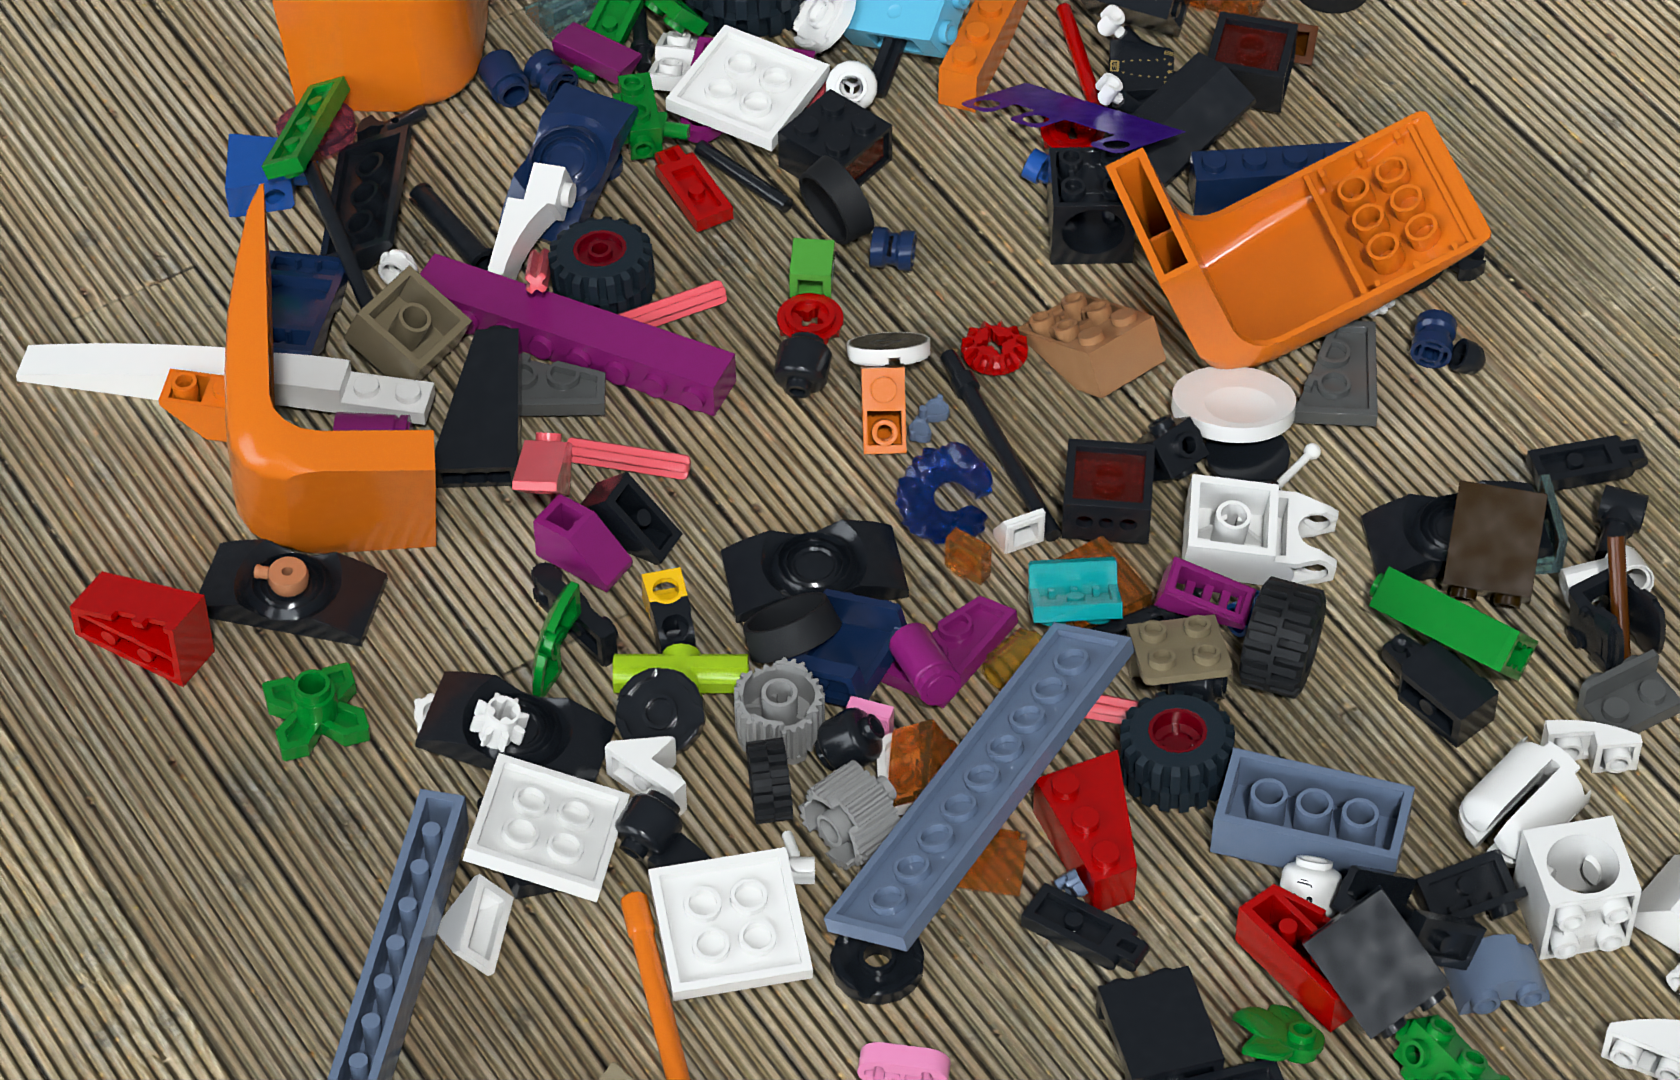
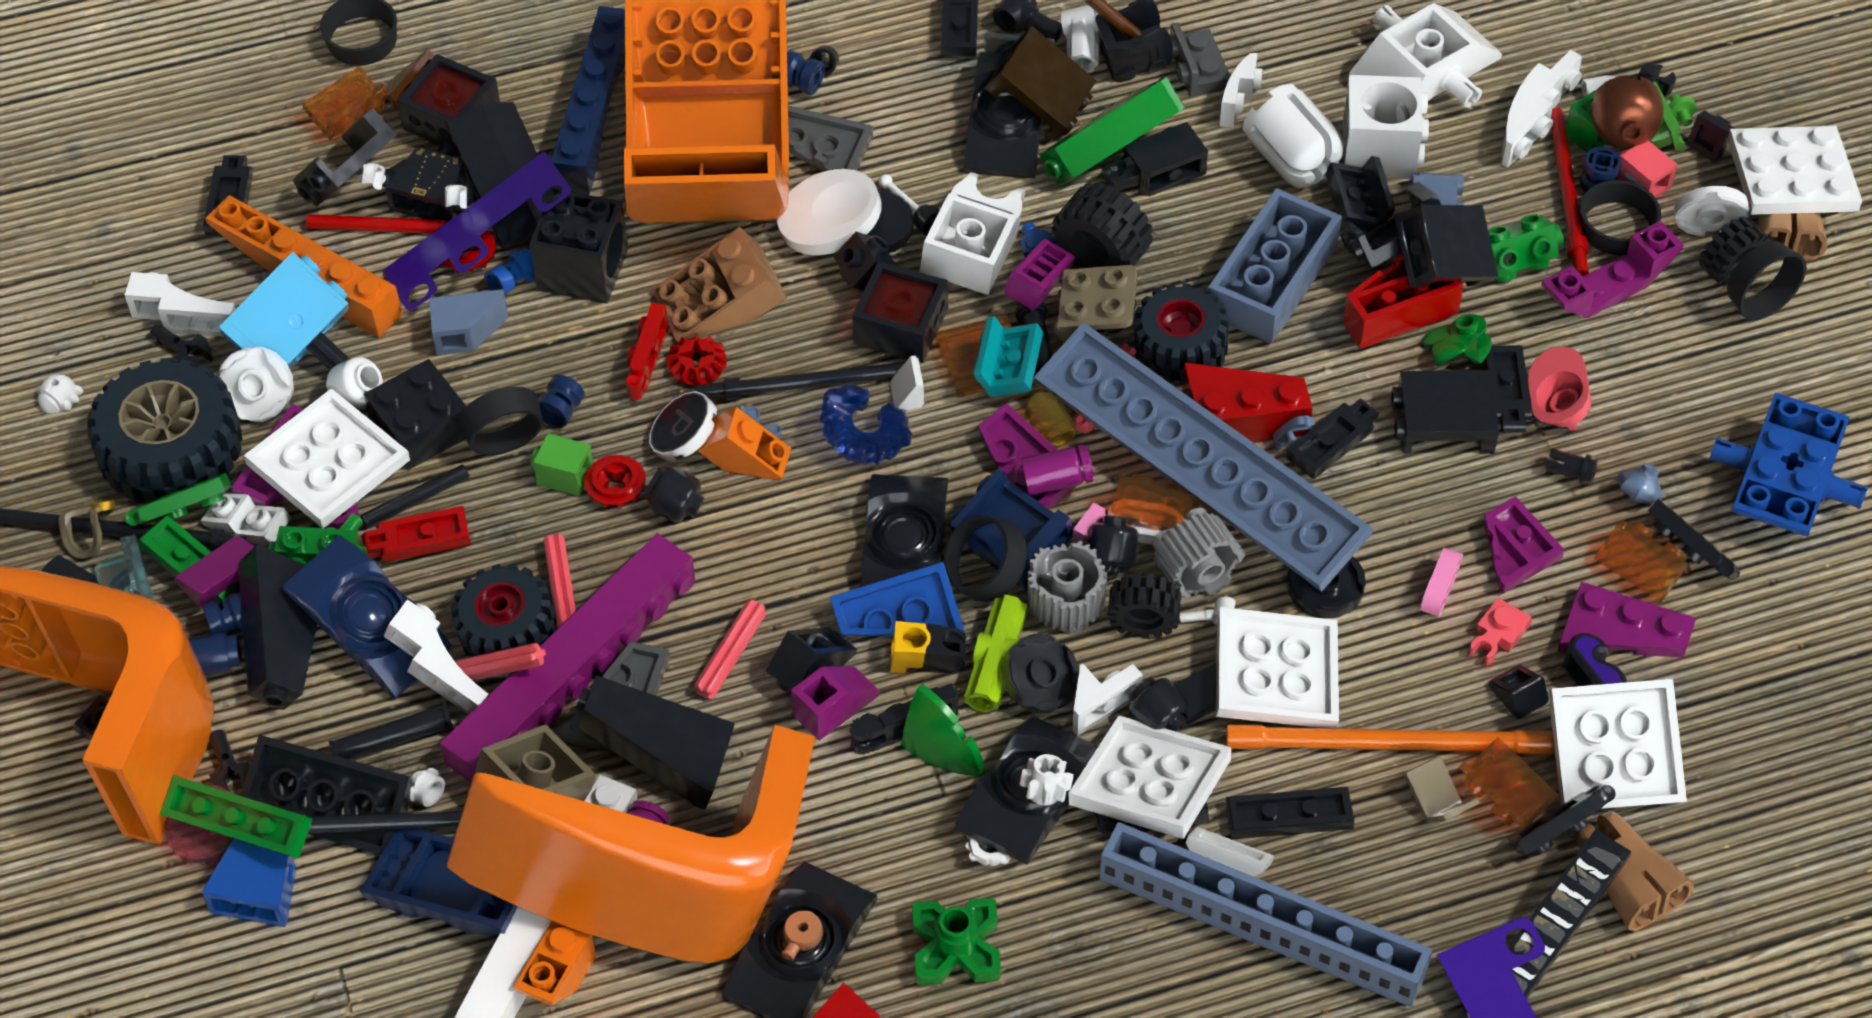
camera: 75 degrees left, 5 degrees up
coral slope [512,432,572,495] -> none
clear orange plate [945,527,992,585] -> none
white head [1280,855,1342,918] -> none
none -> black slope [238,544,317,710]
none -> sand blue slope [429,289,508,356]
none -> red hinge [626,303,668,400]
none -> blue wing [830,562,967,638]
none -> black tile [1225,787,1355,840]

